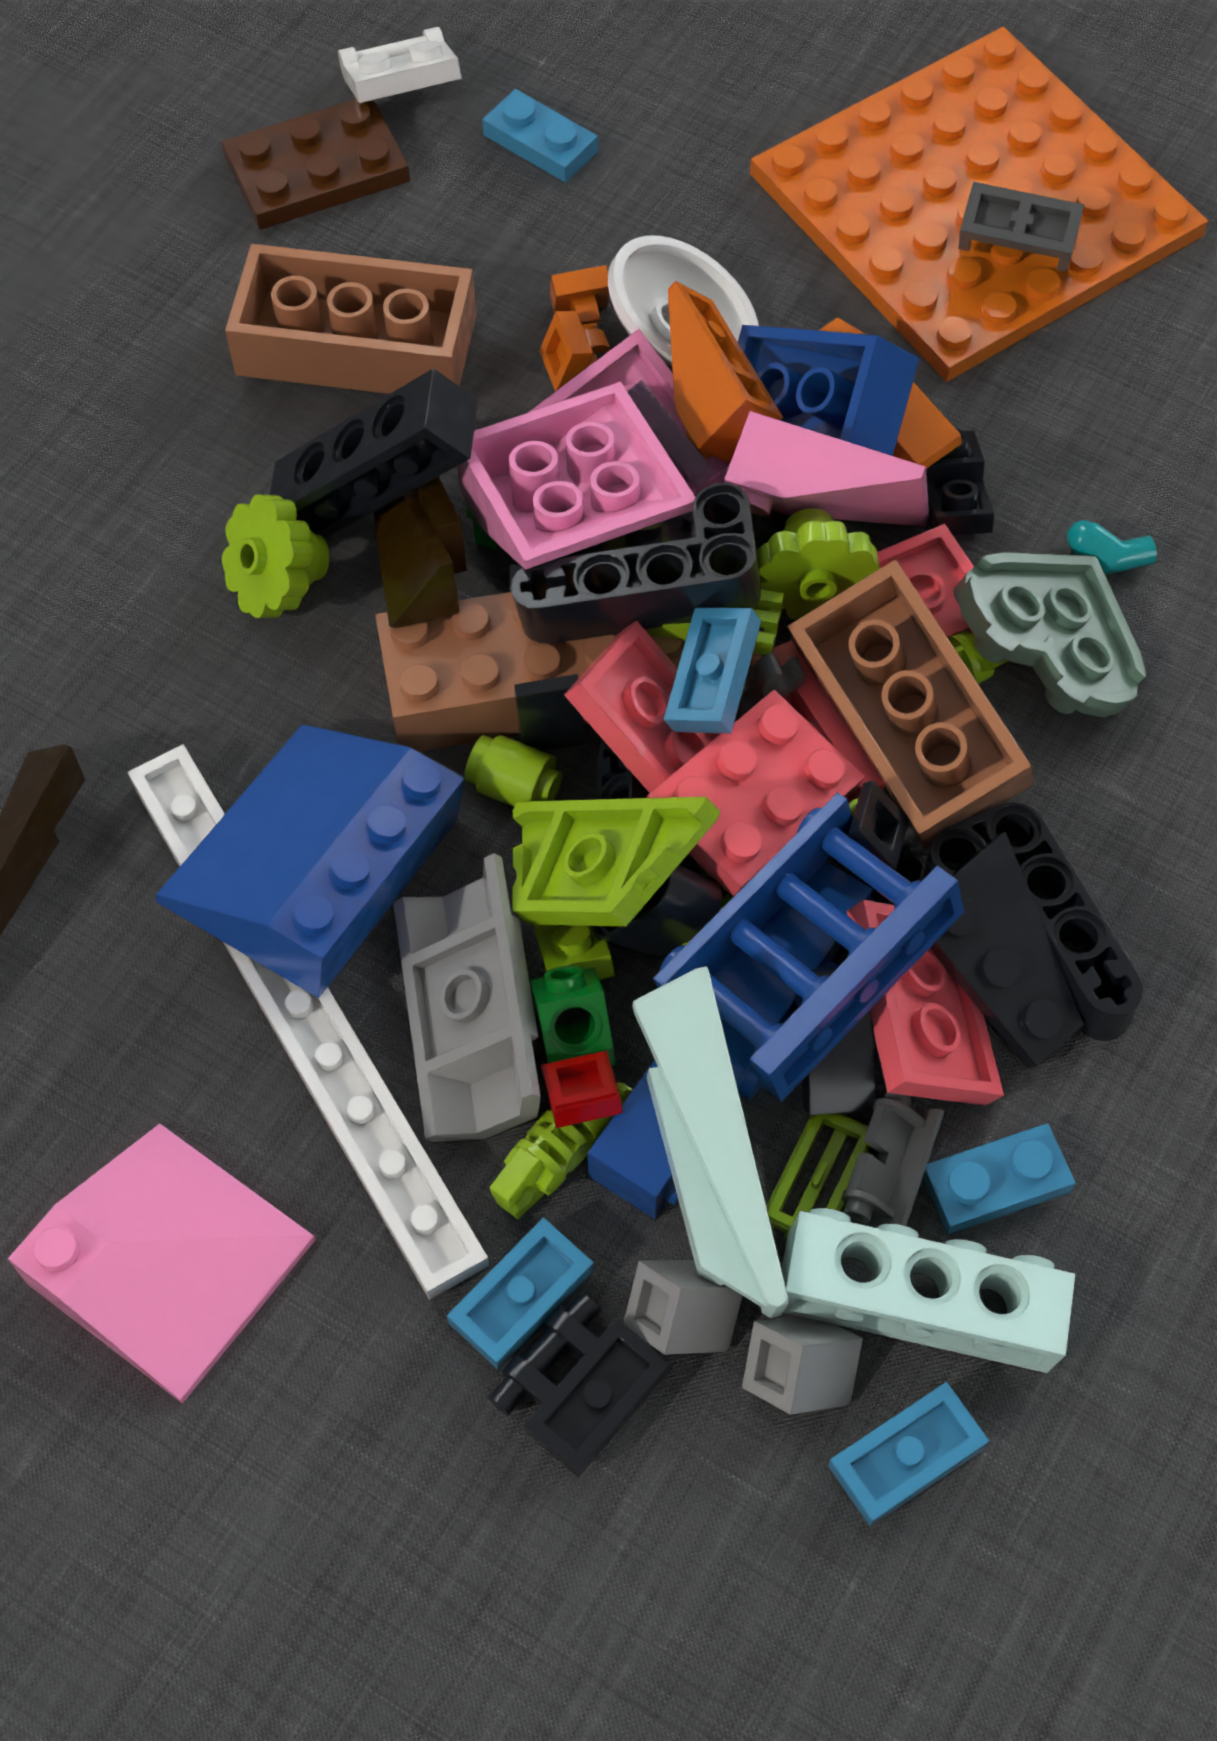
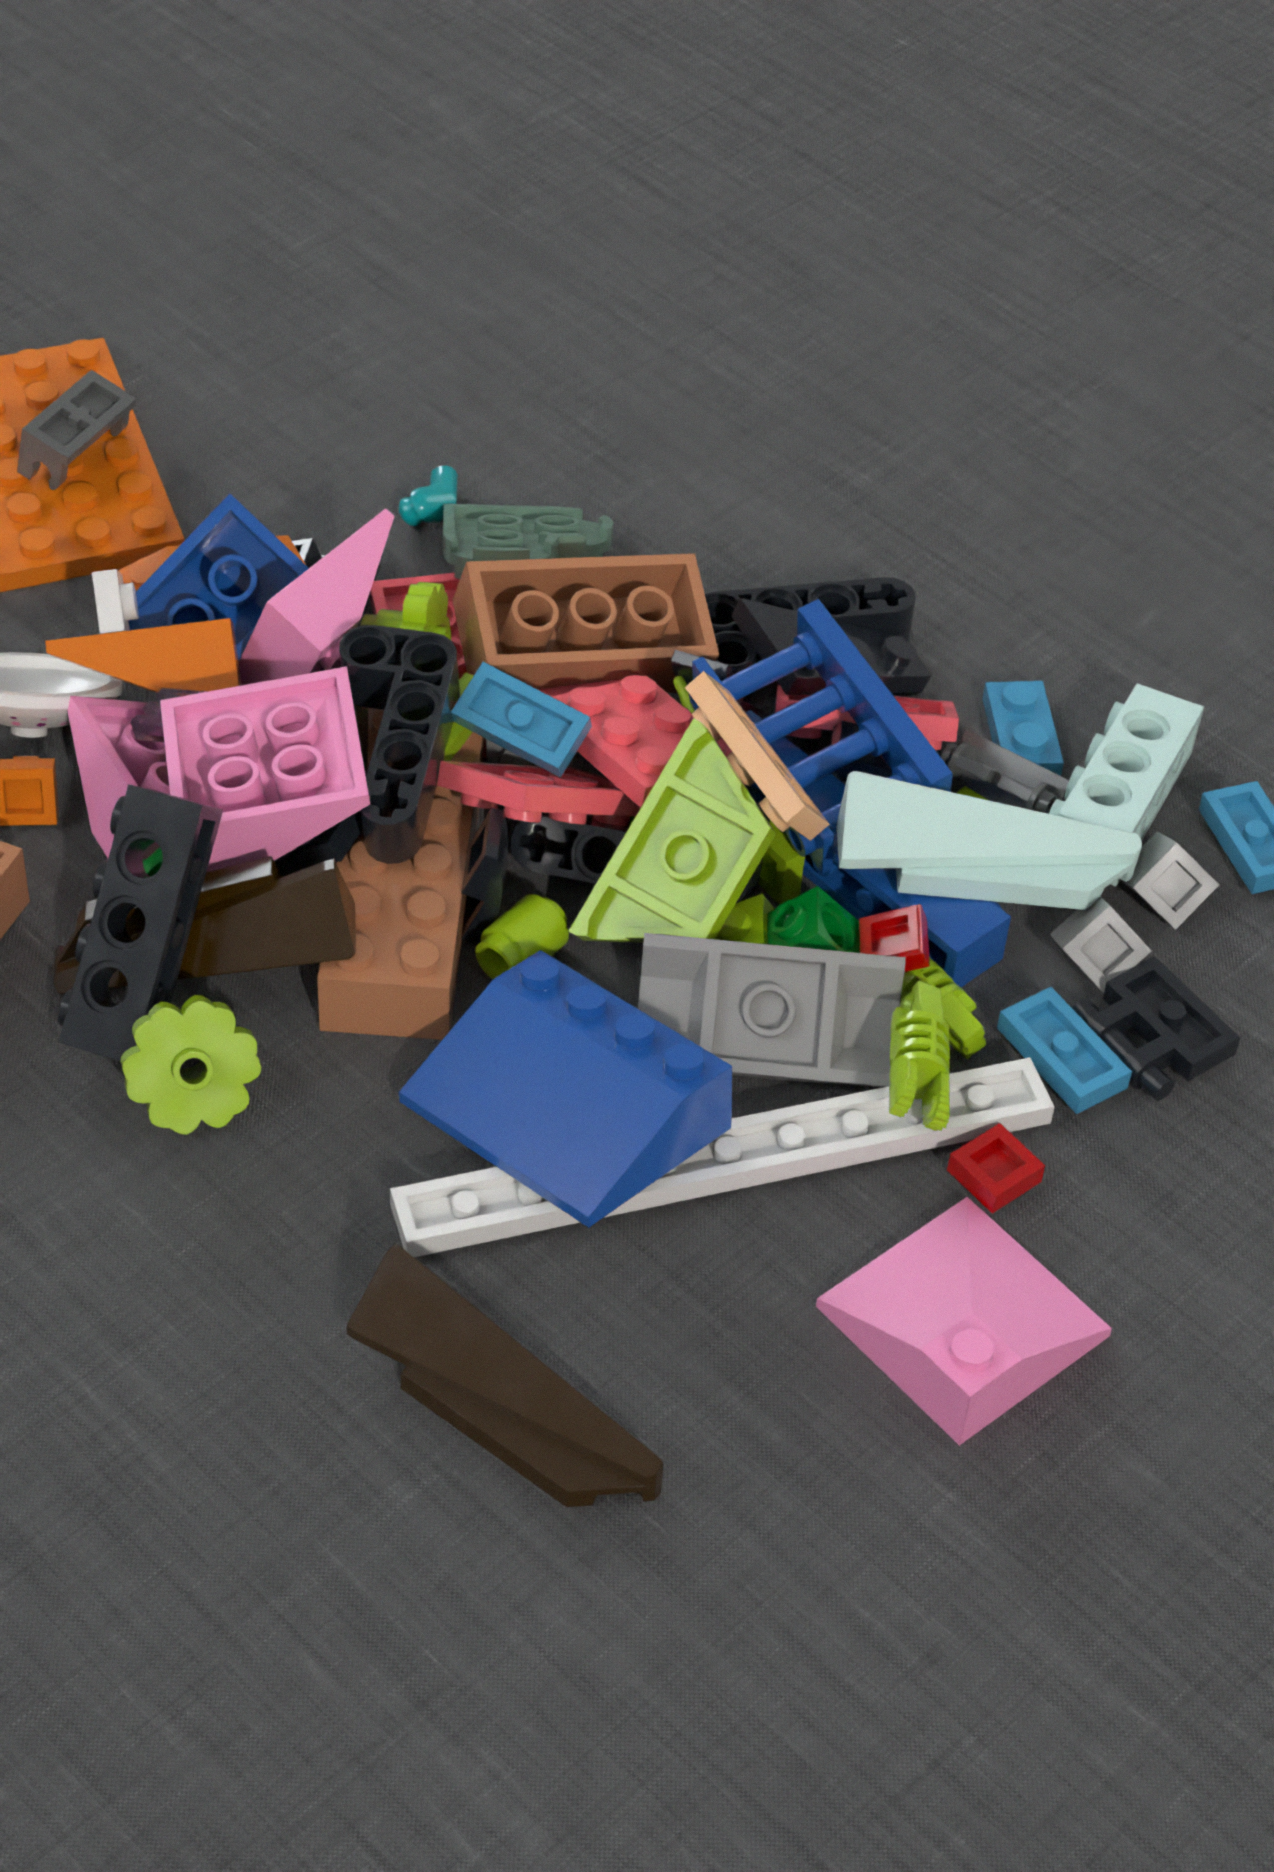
camera: 80 degrees left, 15 degrees down
none -> white plate [92,569,139,634]
none -> light nougat plate [685,671,830,841]
none -> lime hinge [889,981,950,1131]
none -> red plate [947,1123,1045,1214]

